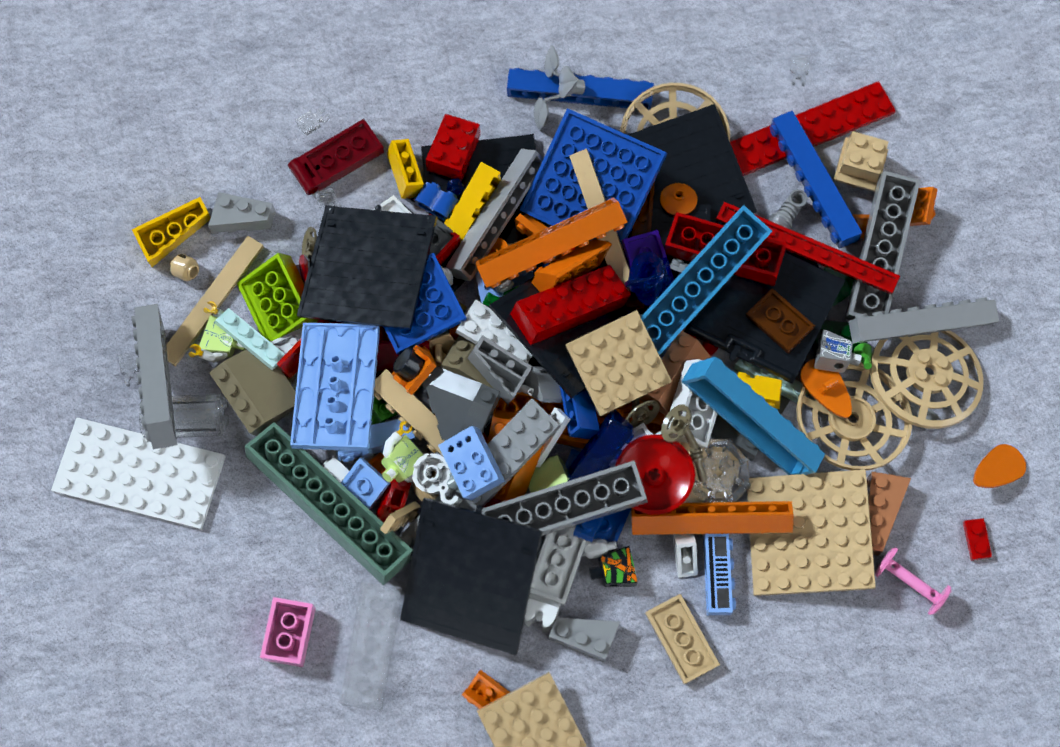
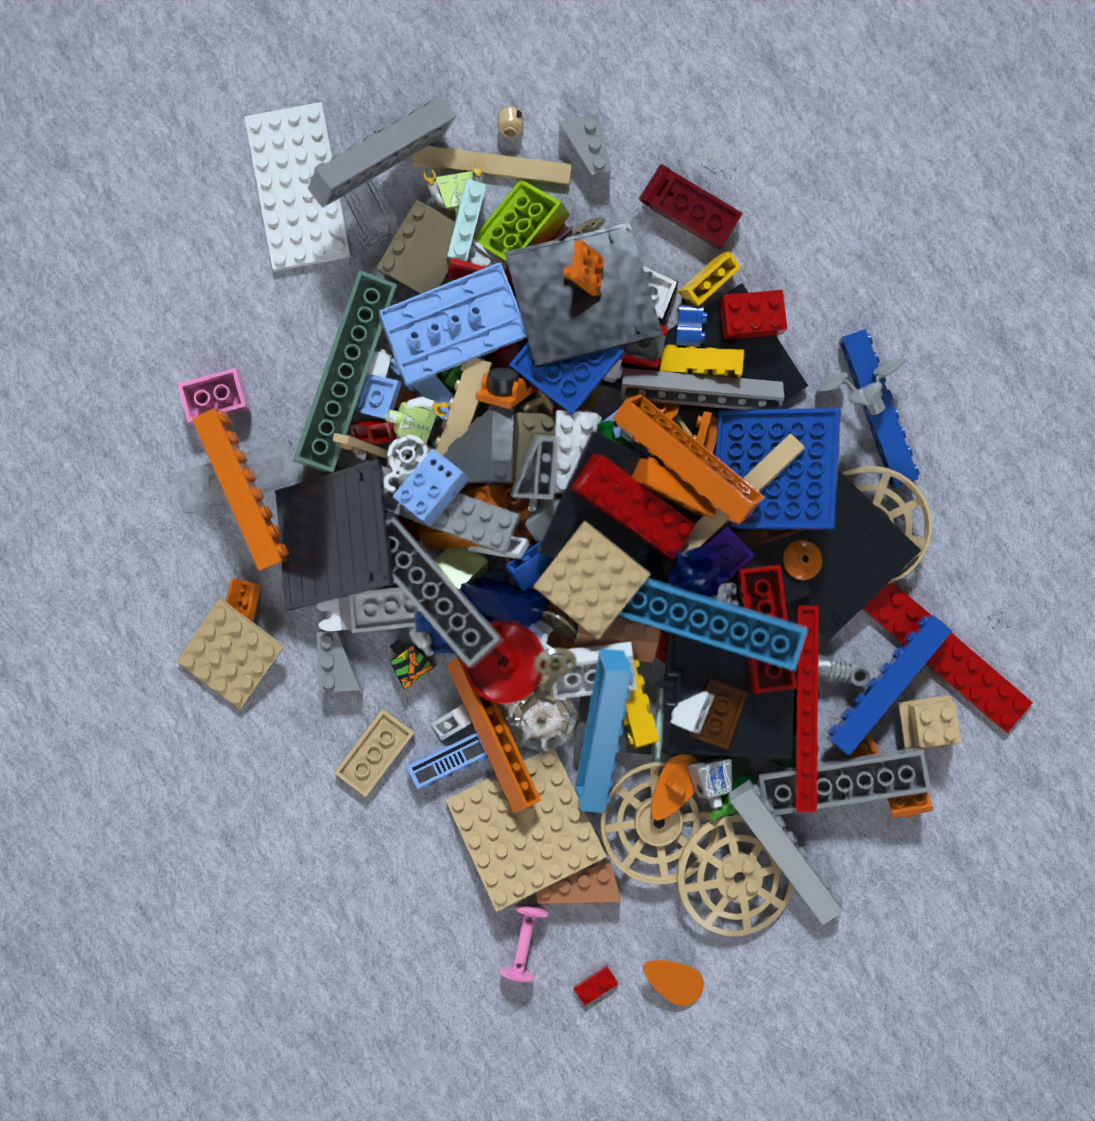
camera: 65 degrees right, 15 degrees up
yellow wedge [132,197,211,267] -> none
clear blue plate [446,179,465,195] -> none
none -> orange brick [192,408,289,571]
none -> orange plate [563,240,604,296]
none -> white slope [671,691,715,734]

